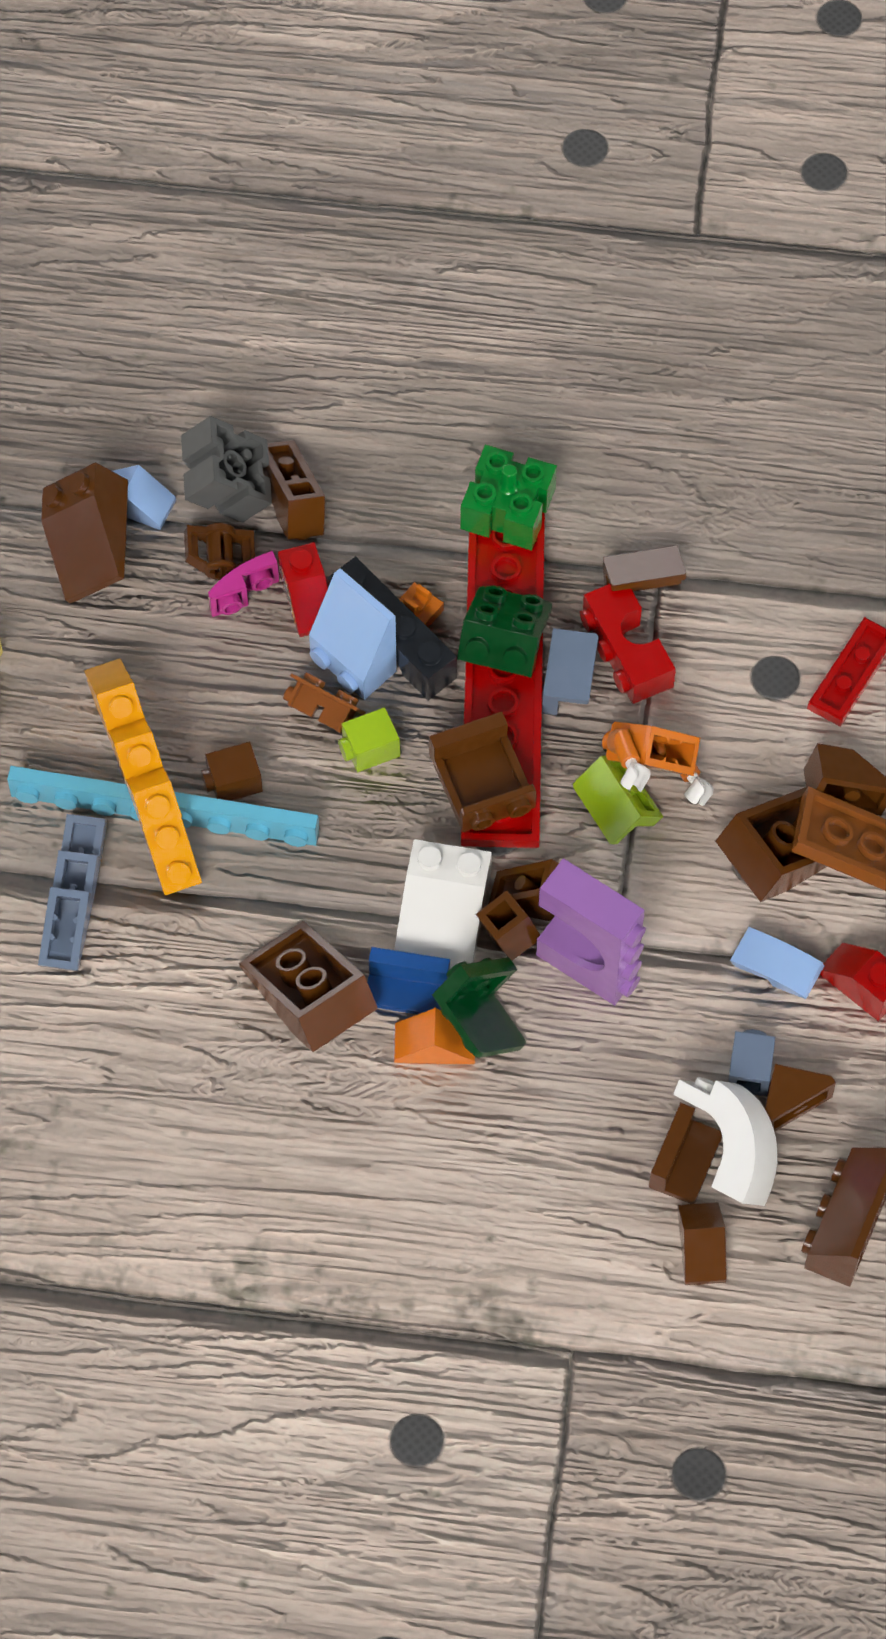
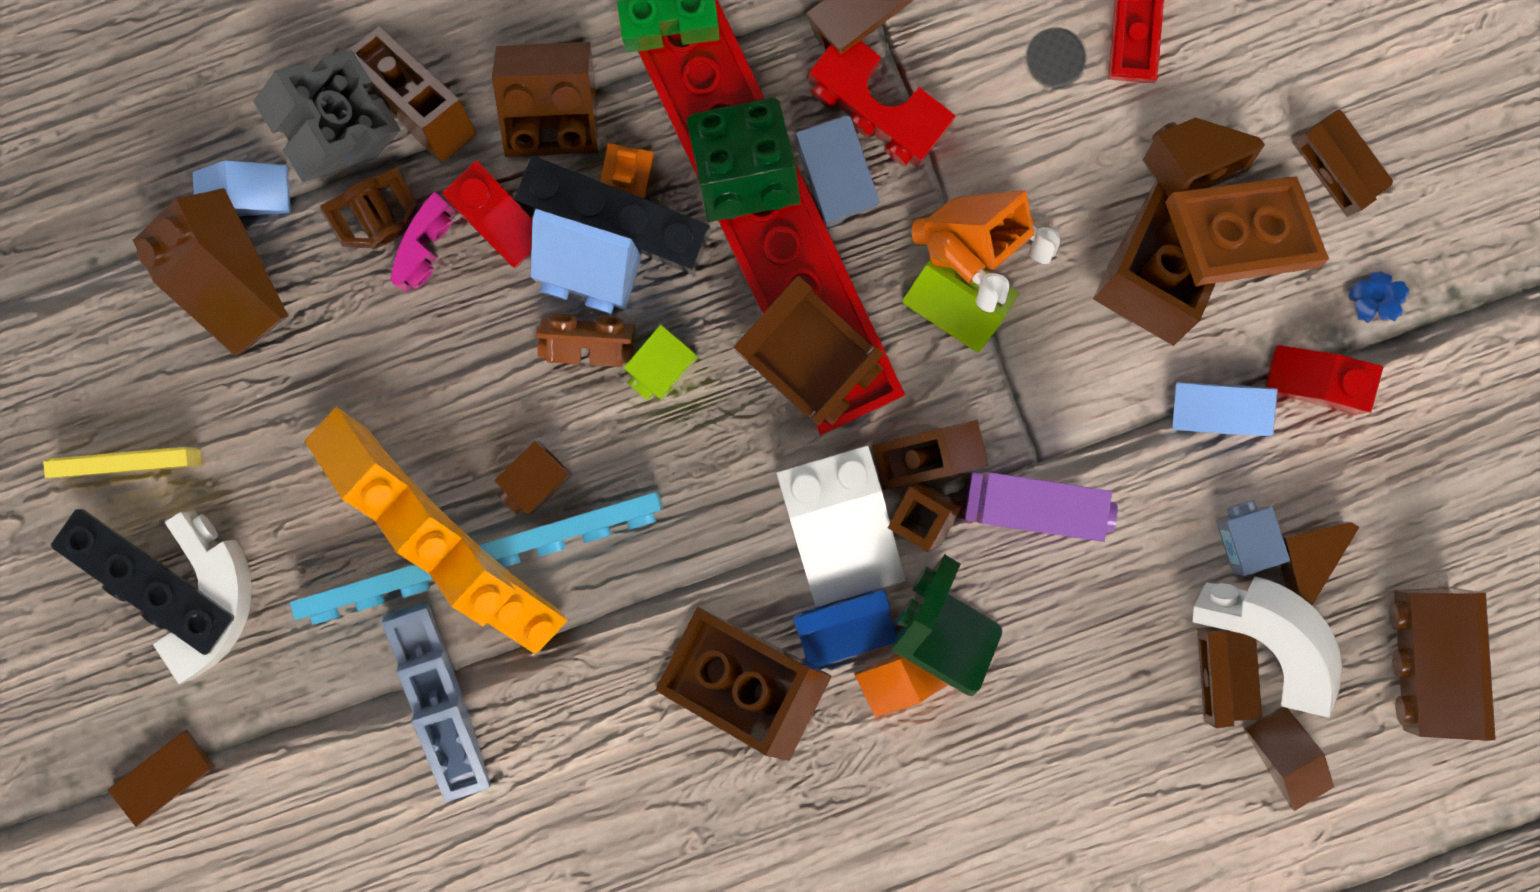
camera: 25 degrees left, 25 degrees up
none -> reddish brown slope [492,42,598,157]

